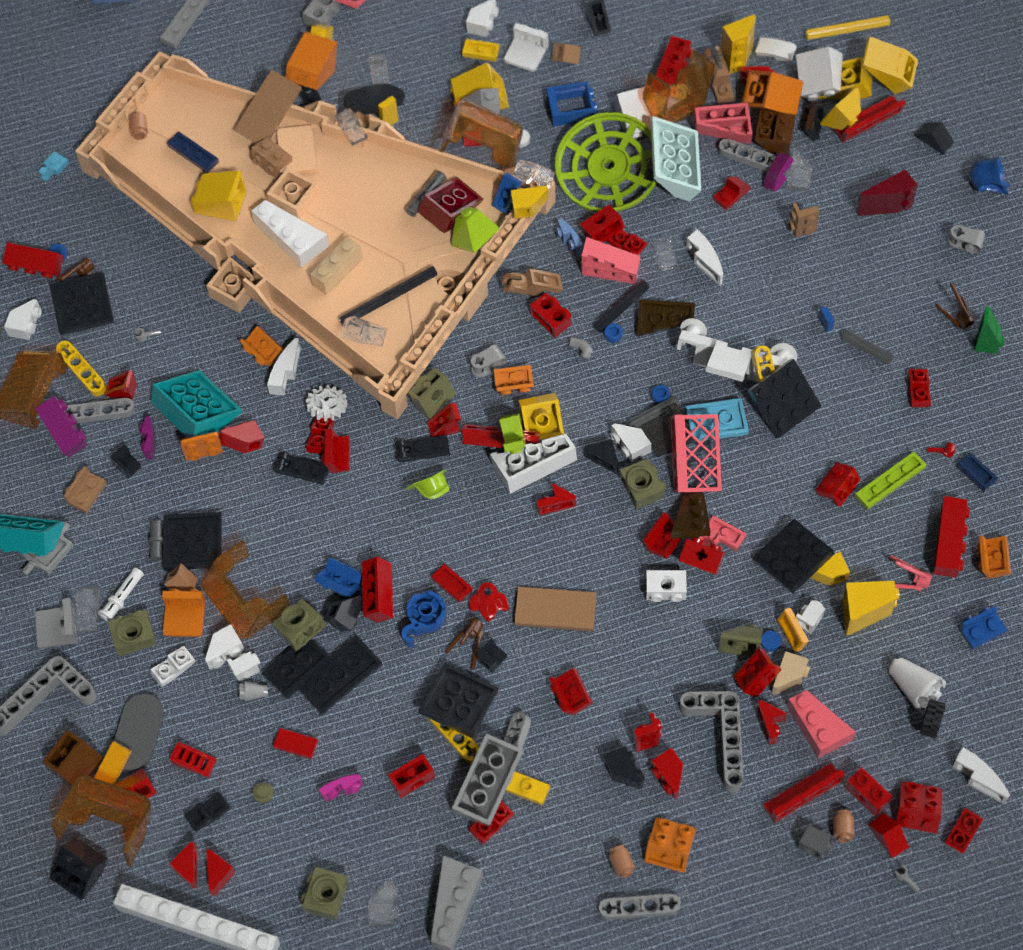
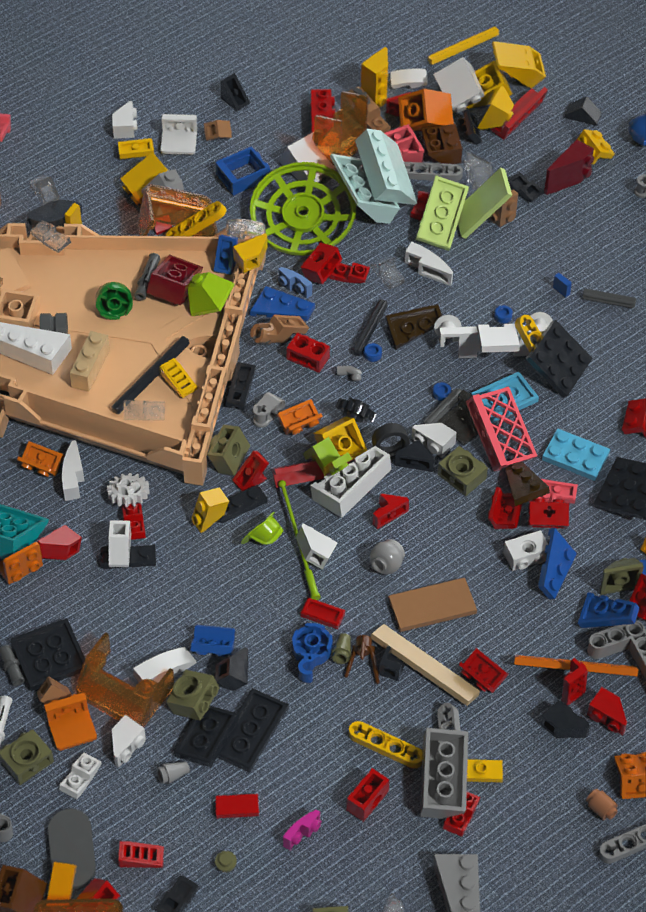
camera: 25 degrees left, 10 degrees down
white brick [227,652,260,683] -> none
red bracket [322,429,350,473] -> none
red brick [362,557,393,623] -> none
black plate [418,663,499,739] -> none
red plate [469,582,509,622] -> none
coral wedge [582,237,640,284] -> none
magenta slope [763,152,794,192] -> none
none -> dark grey wheel [40,313,68,334]
none -> green cylinder [95,282,133,320]
none -> white slope [109,520,131,567]
none -> white slope [133,647,197,690]
none -> yellow slope [160,358,198,398]
none -> yellow beam [166,201,226,237]
none -> yellow slope [191,487,229,533]
none -> black plate [226,362,256,410]
none -> blue wing [250,286,315,321]
none -> lime piece [278,480,321,600]
none -> white slope [296,523,337,570]
none -> olive cone [331,633,351,664]
none -> black gear [336,397,377,424]
none -> light aqua slope [355,129,417,205]
none -> light grey piece [369,539,405,575]
none -> tan tile [371,624,480,706]
none -> black tyre [372,423,410,460]
none -> yellowish green tile [415,176,469,251]
none -> yellowish green tile [458,167,512,239]
none -> blue tile [494,305,513,323]
none -> black slope [508,172,544,202]
none -> orange tile [514,655,638,676]
none -> blue wing [538,528,577,599]
none -> medium azure plate [542,429,610,481]
none -> yellow bracket [577,129,615,165]
none -> blue wing [578,592,639,628]

